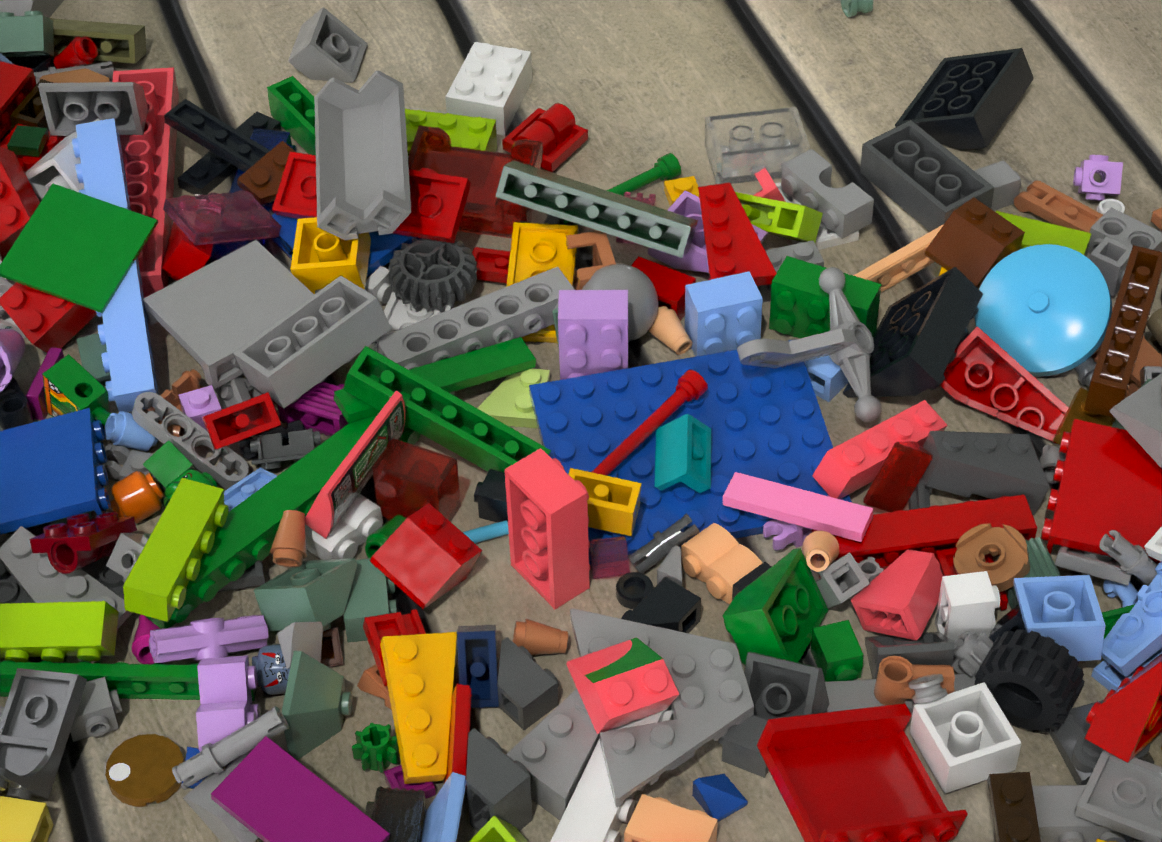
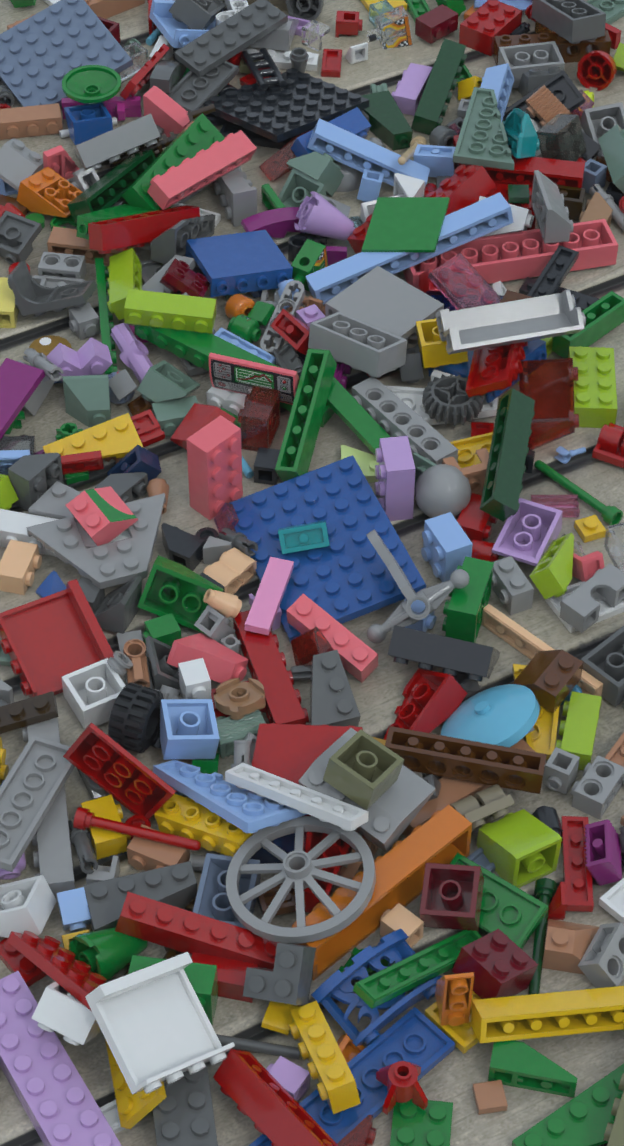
camera: 80 degrees right, 0 degrees up
nougat cone [270,510,307,567] -> none
yellow brick [568,468,642,537] -> none
red piece [591,369,708,476] -> none
red wing [698,183,776,286] -> none

